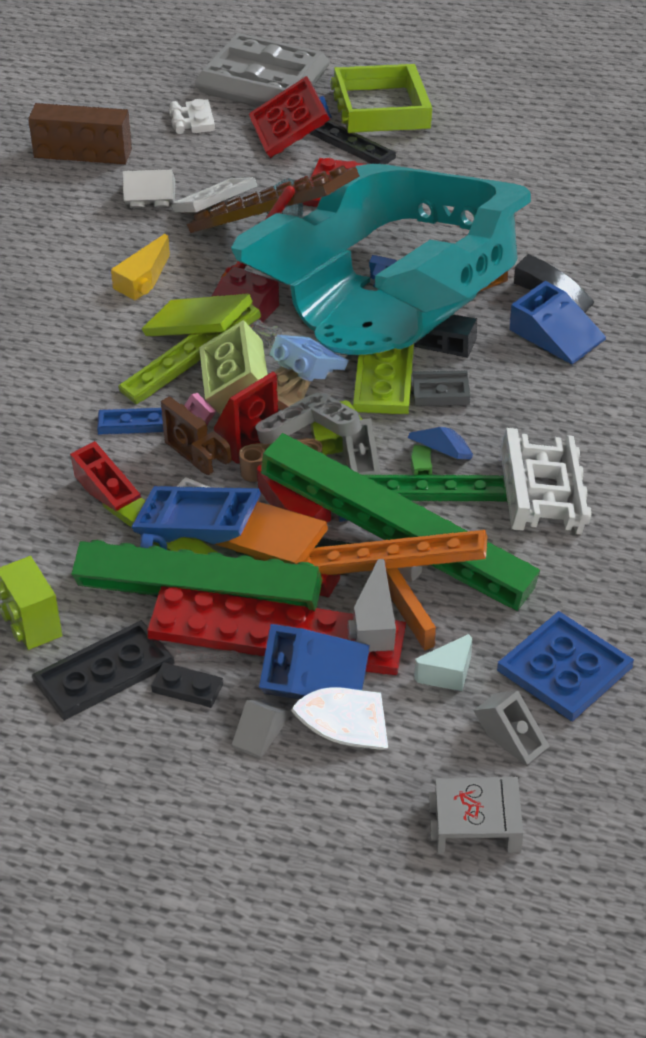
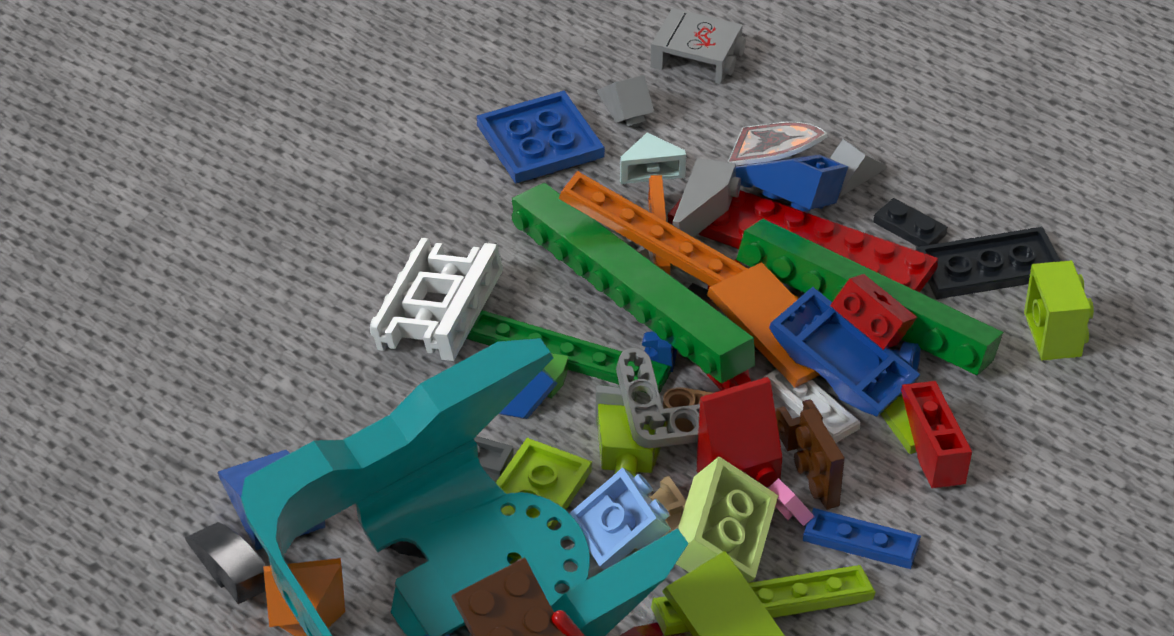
camera: 160 degrees left, 0 degrees up
none -> red brick [830,274,917,350]

